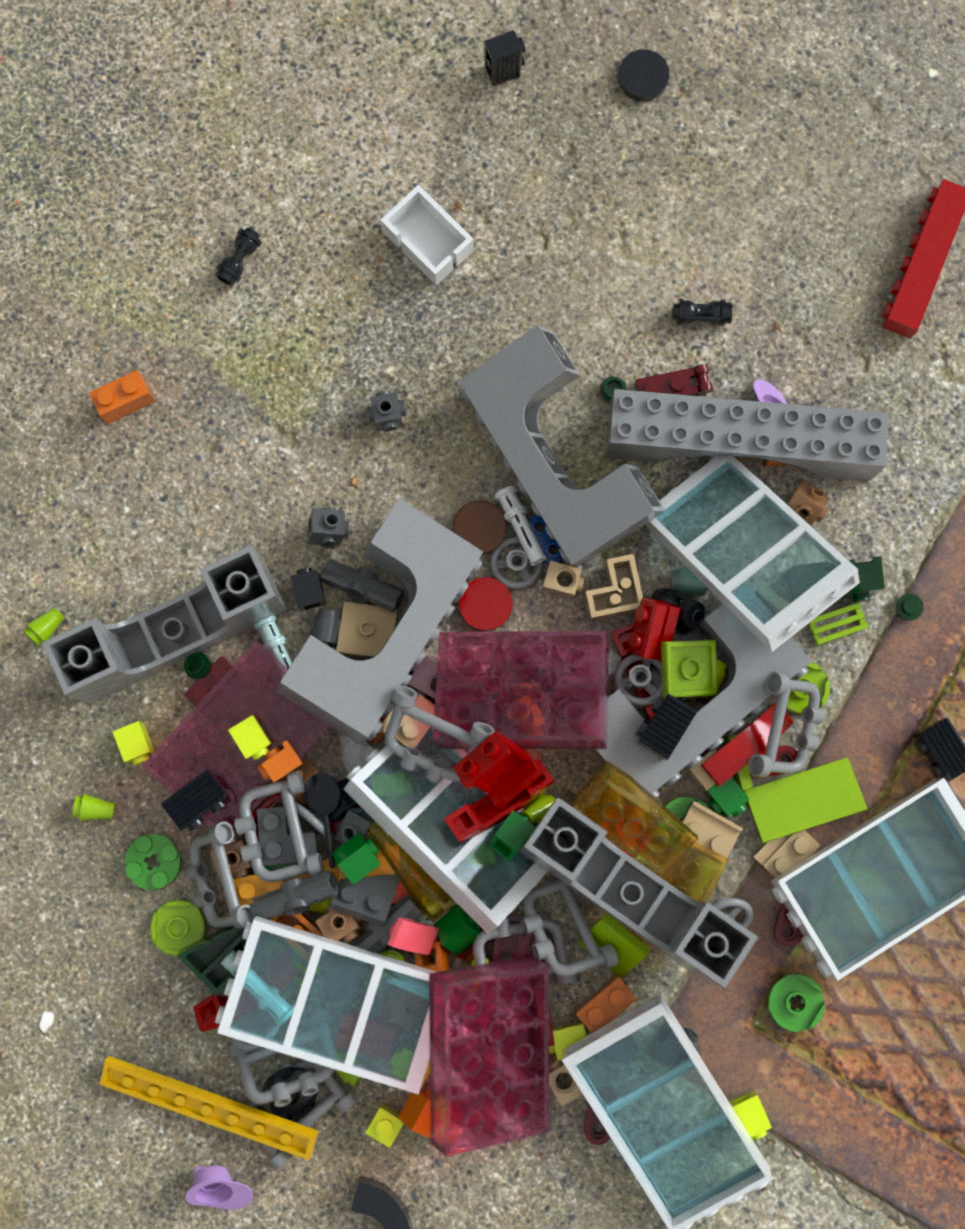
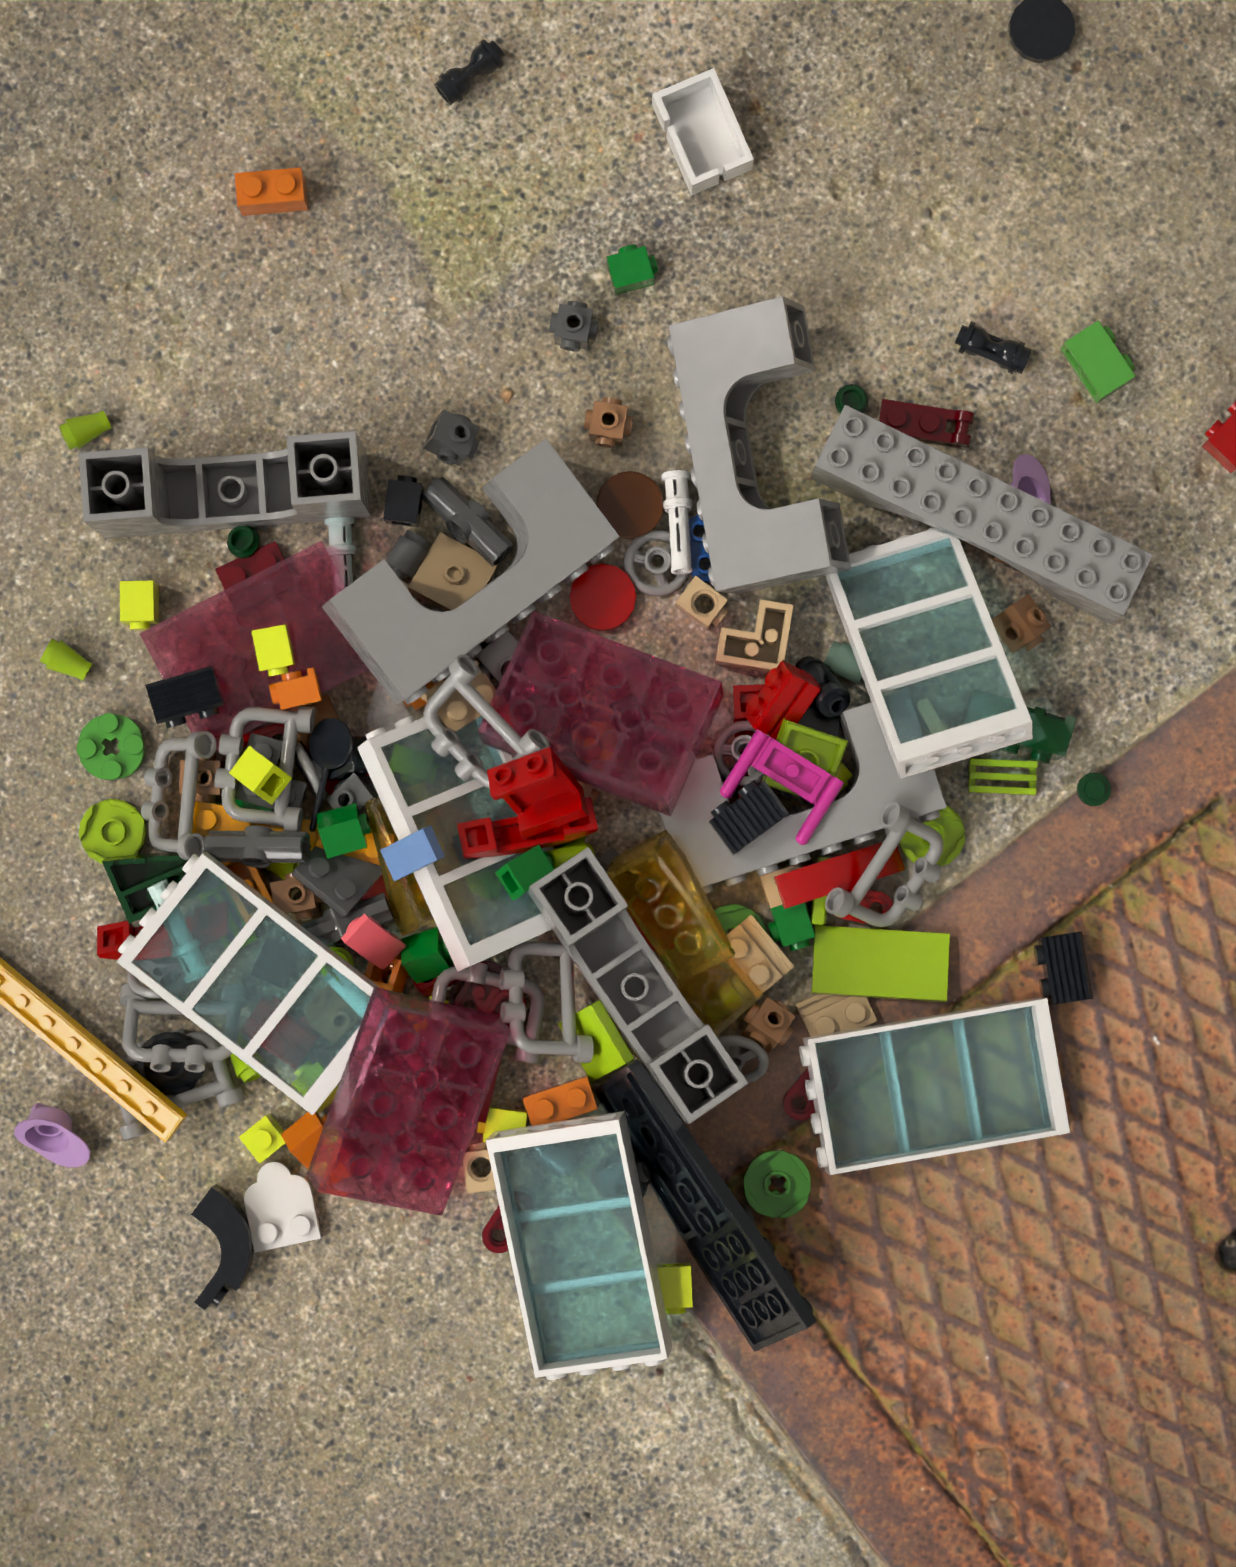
camera: 25 degrees right, 5 degrees up
none -> neon yellow brick [229,746,292,805]
none -> white plate [244,1162,322,1253]
none -> medium blue tile [380,825,445,881]
none -> medium nougat brick [584,397,633,448]
none -> black wing [595,1060,817,1352]
none -> green brick [606,244,659,296]
none -> dark pink plate [719,729,844,845]
none -> medium nougat brick [741,997,795,1054]
none -> bright green brick [1060,320,1135,404]

